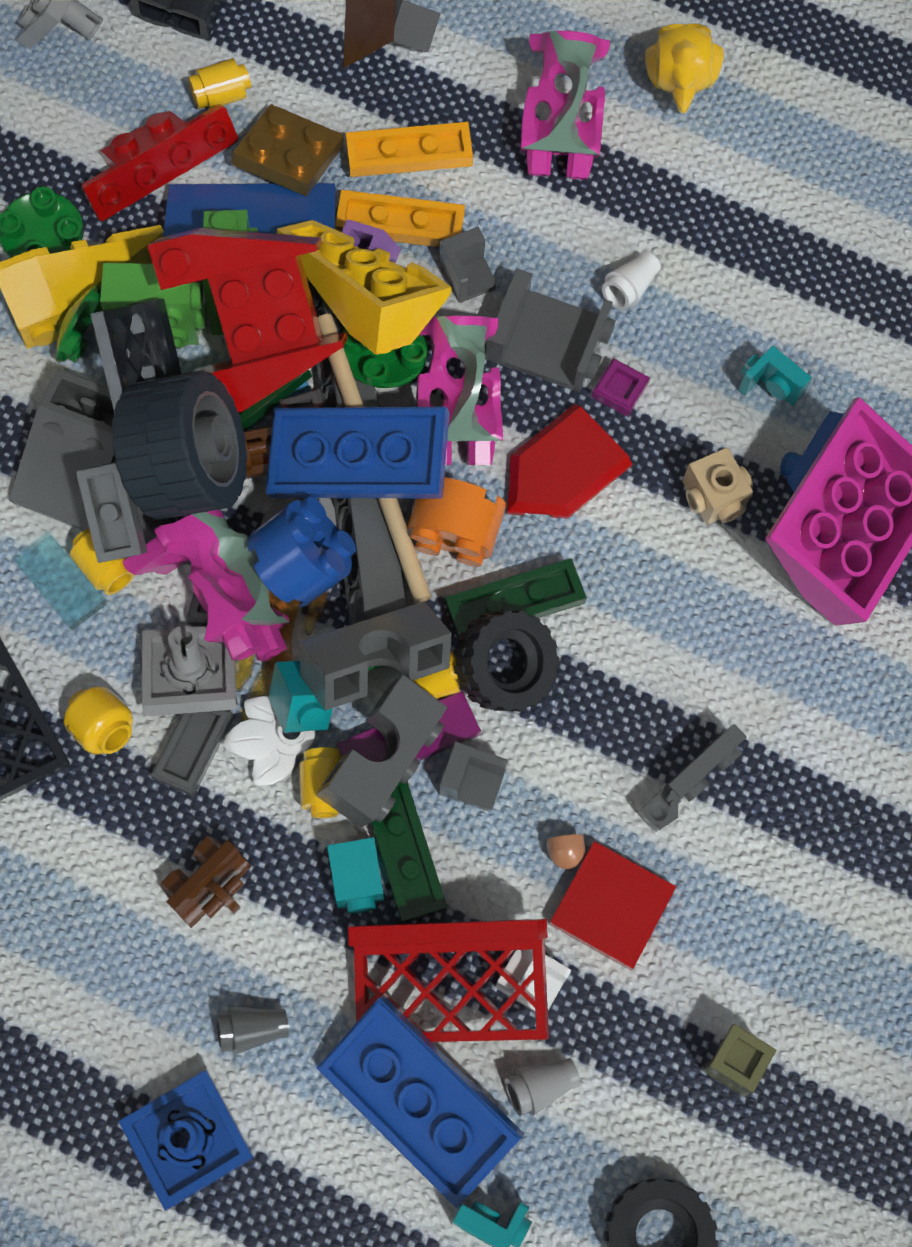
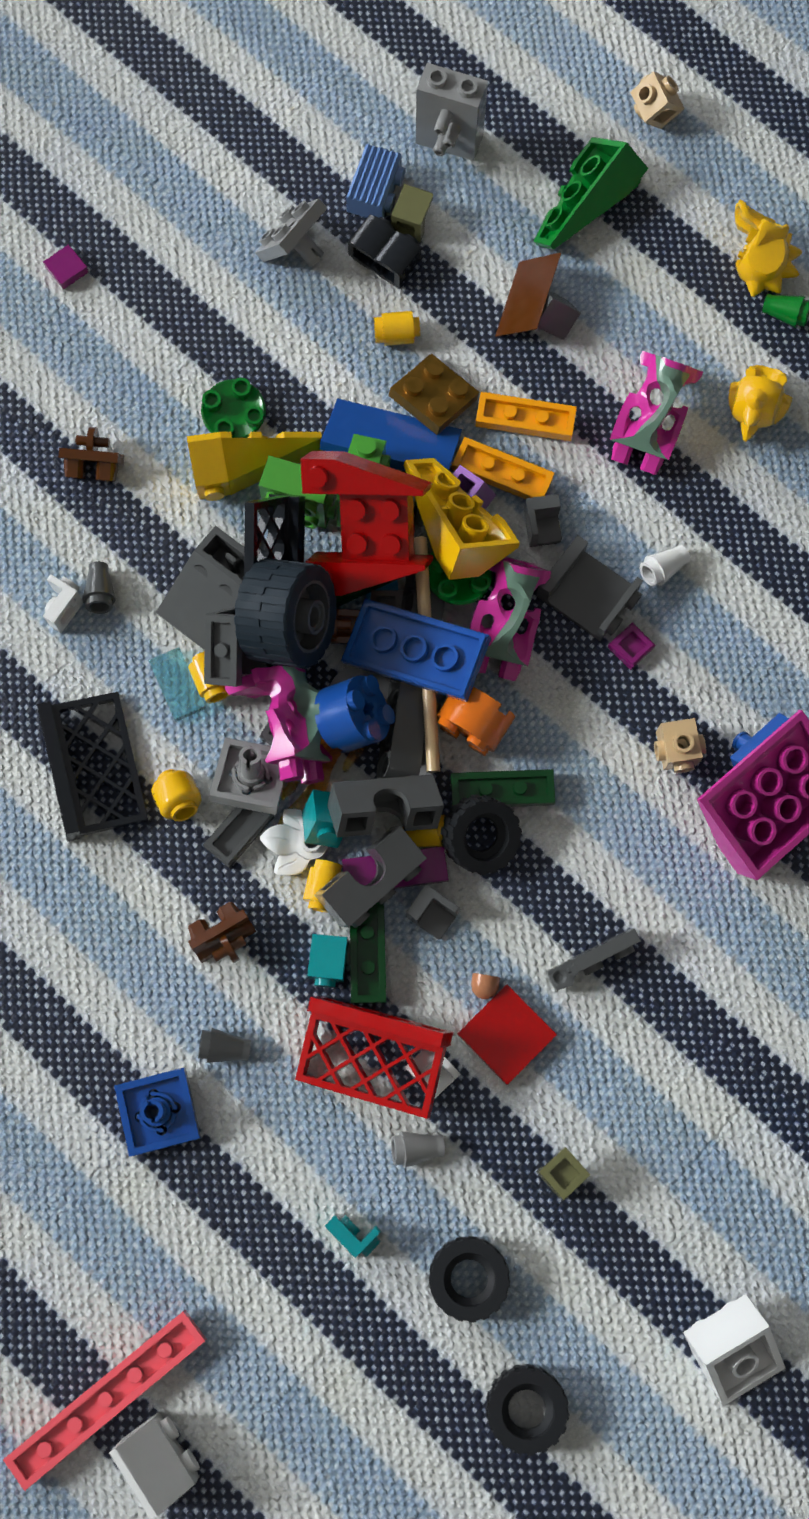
camera: 20 degrees right, 5 degrees up
green dish [56,285,103,363] -> none
red bracket [81,104,238,221] -> none
blue tile [316,995,525,1209] -> none
red tile [507,404,632,519] -> none
teal bracket [739,345,813,406] -> none

